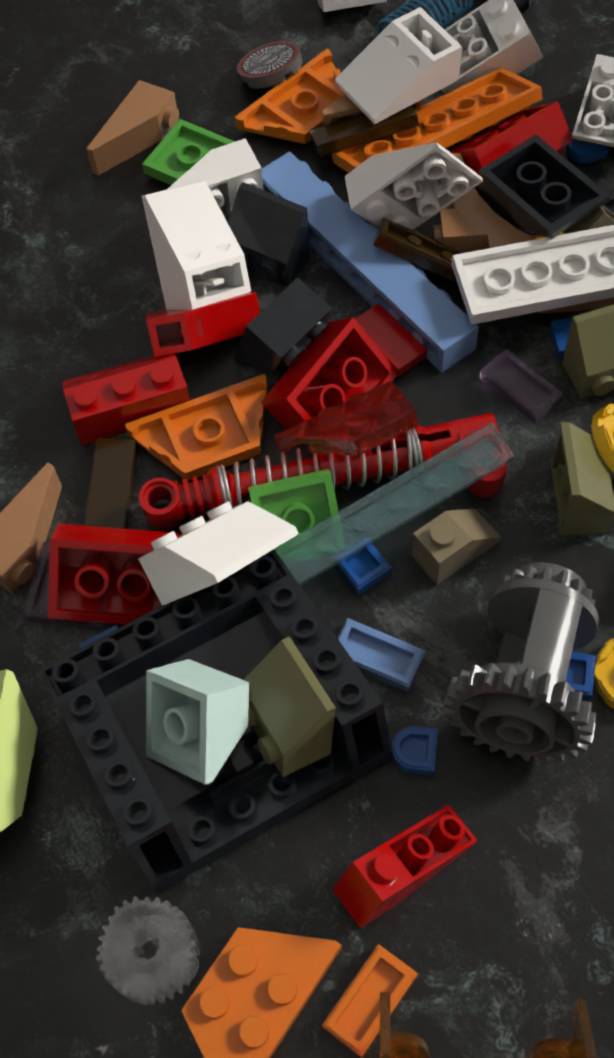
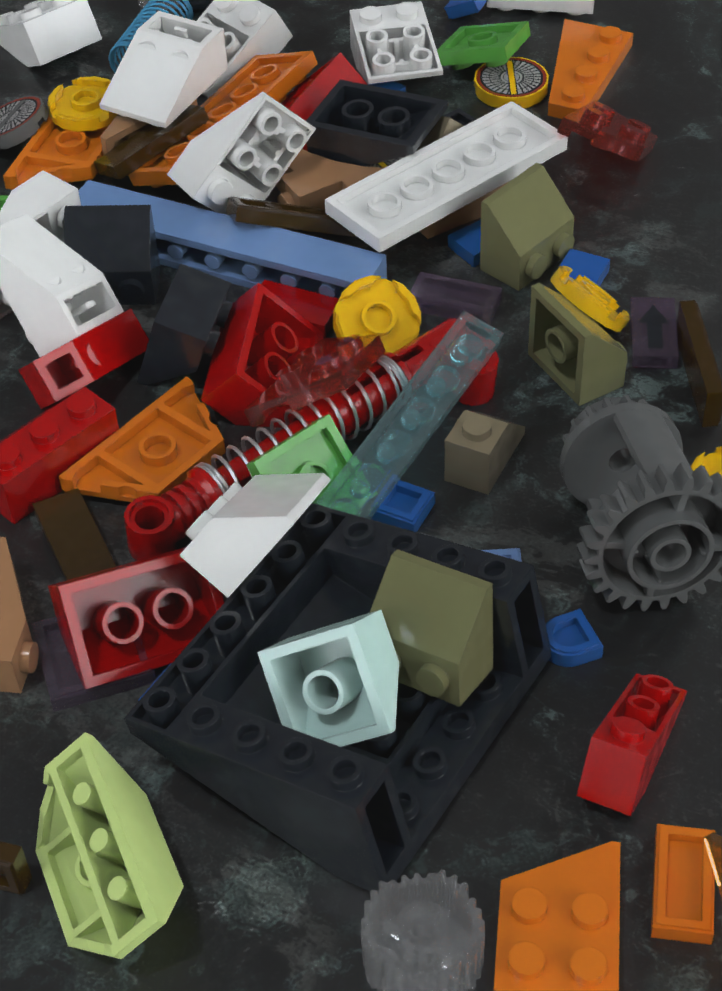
camera: 30 degrees left, 15 degrees down
none -> yellow tile [47,76,118,132]
none -> yellow tile [333,275,421,363]

